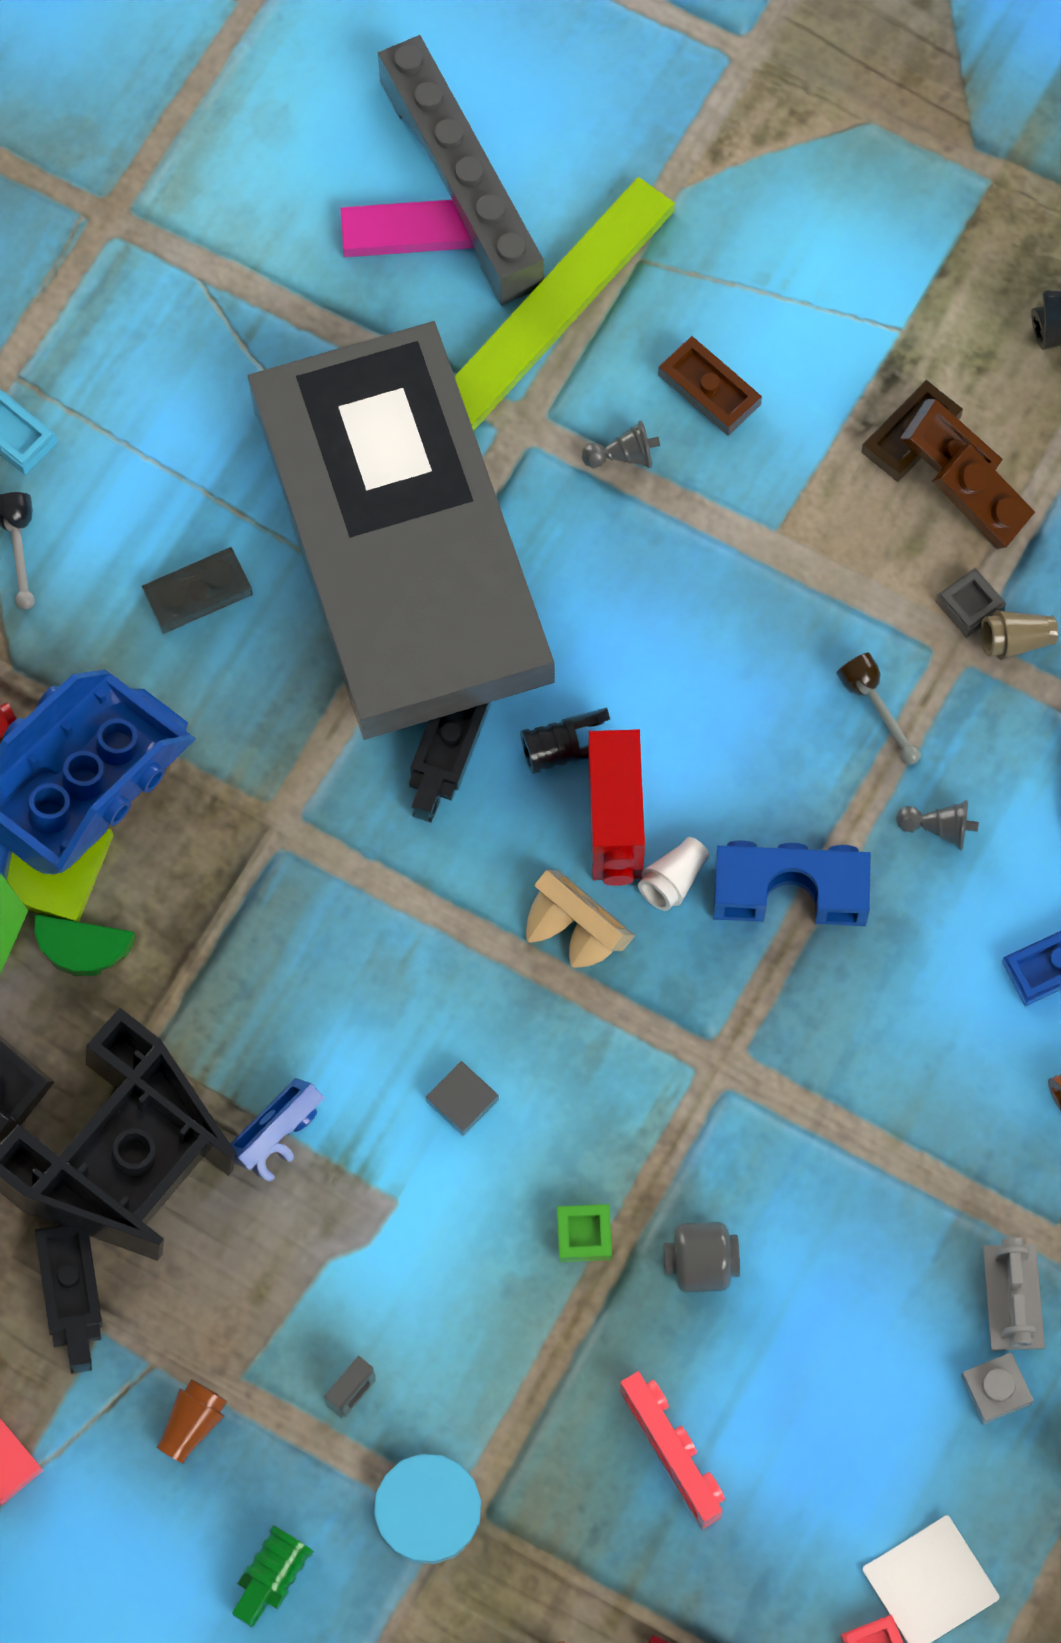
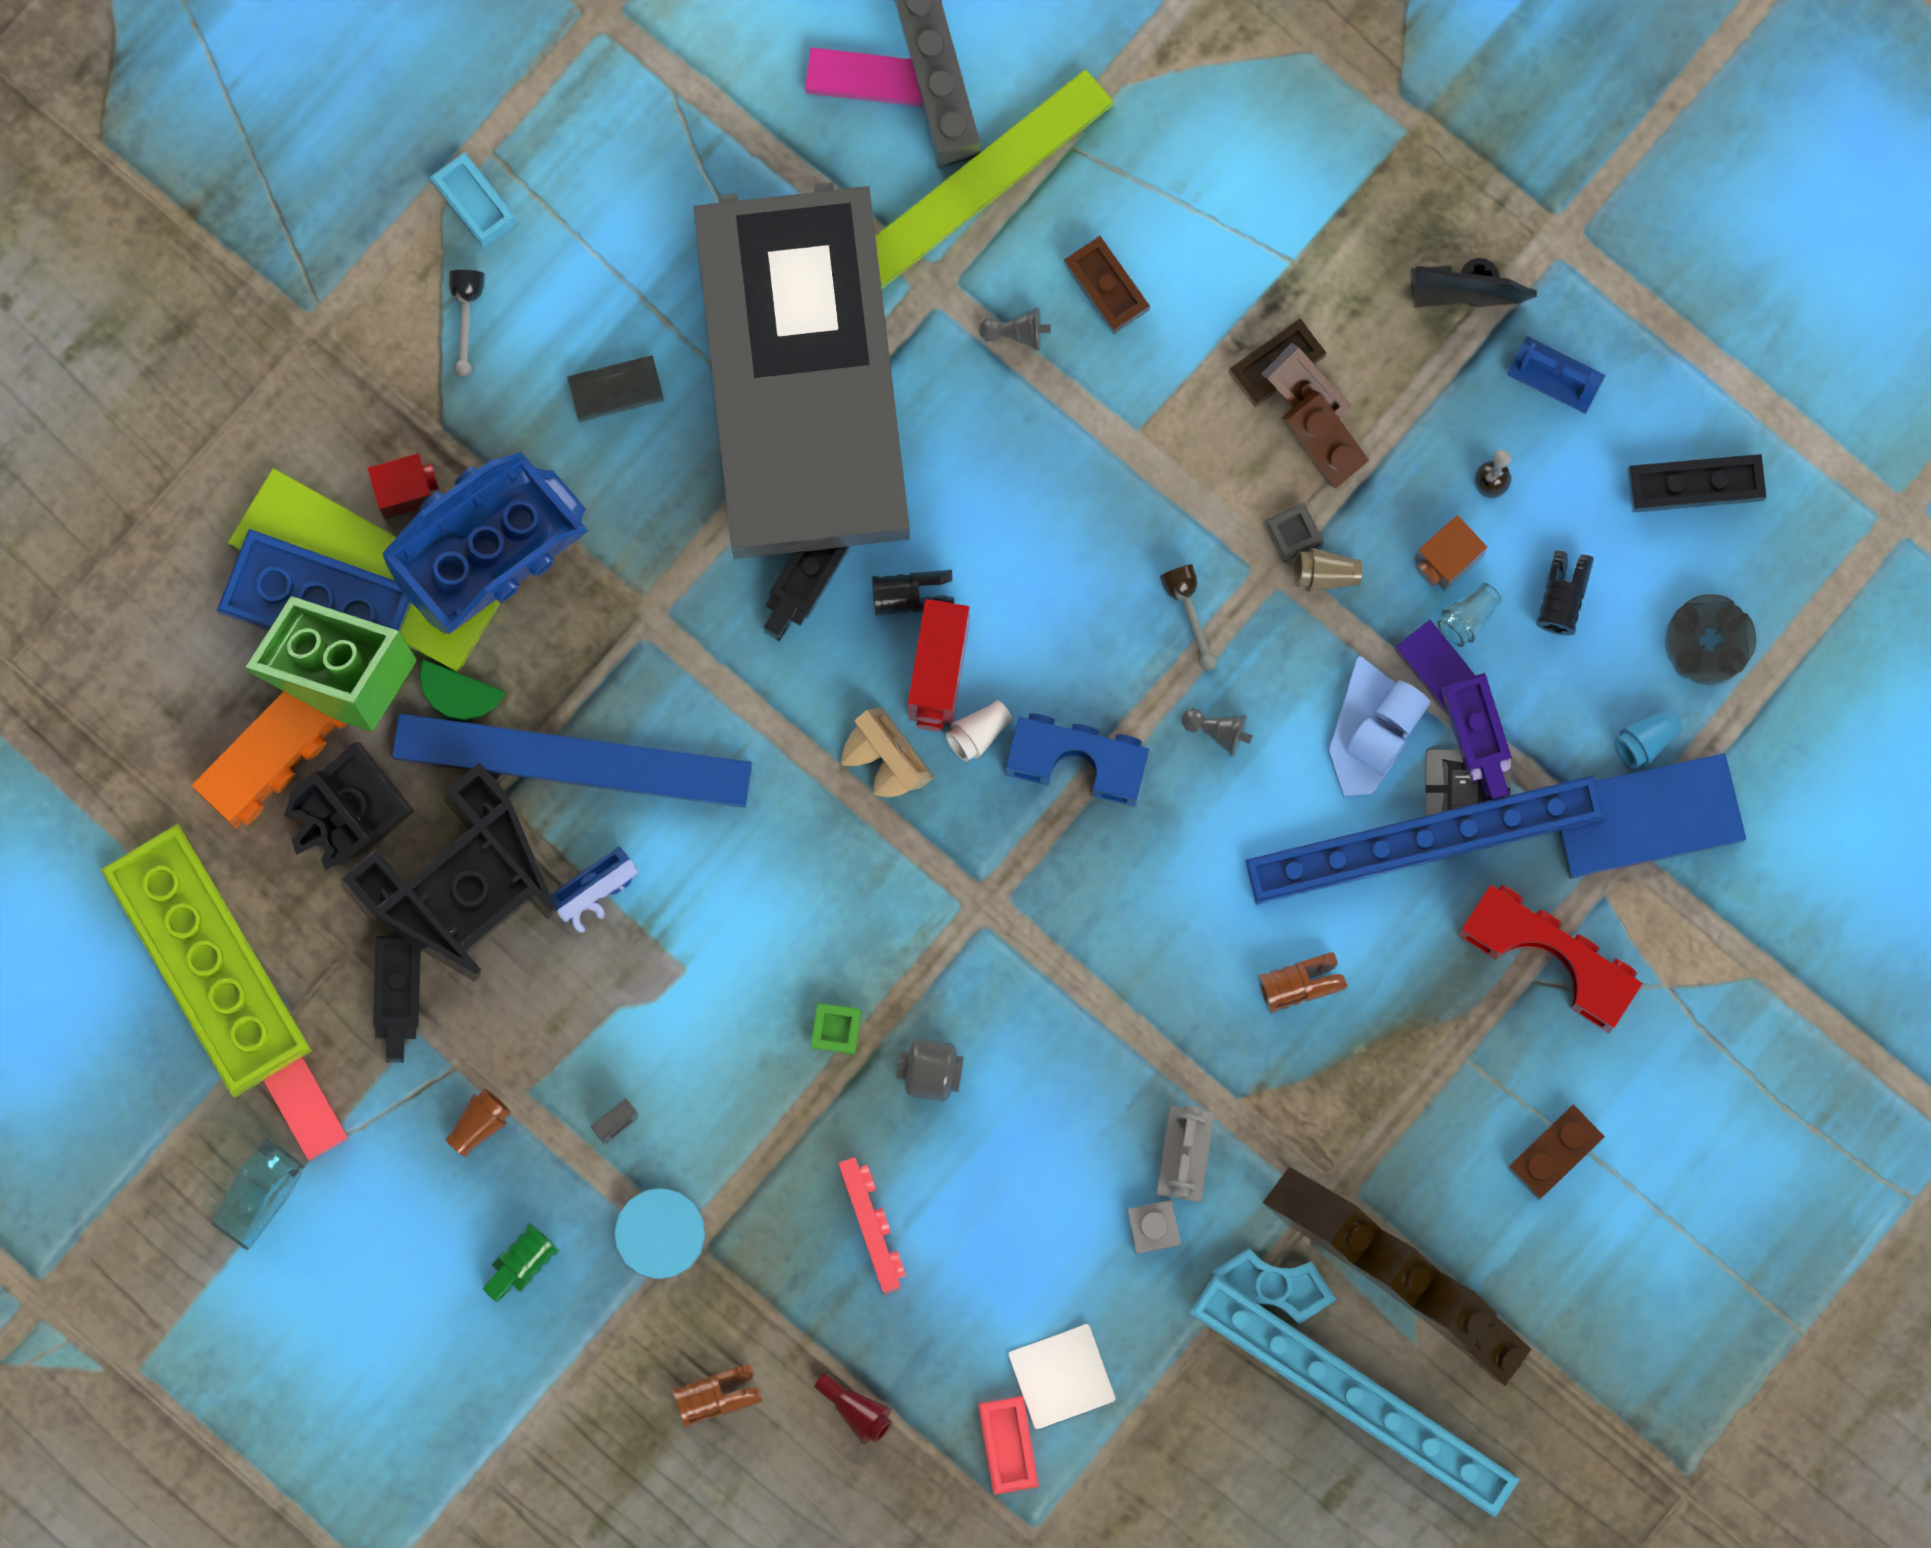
camera: 10 degrees right, 10 degrees up
dark grey tile [425,1061,499,1136] -> none
none -> blue tile [392,714,752,808]

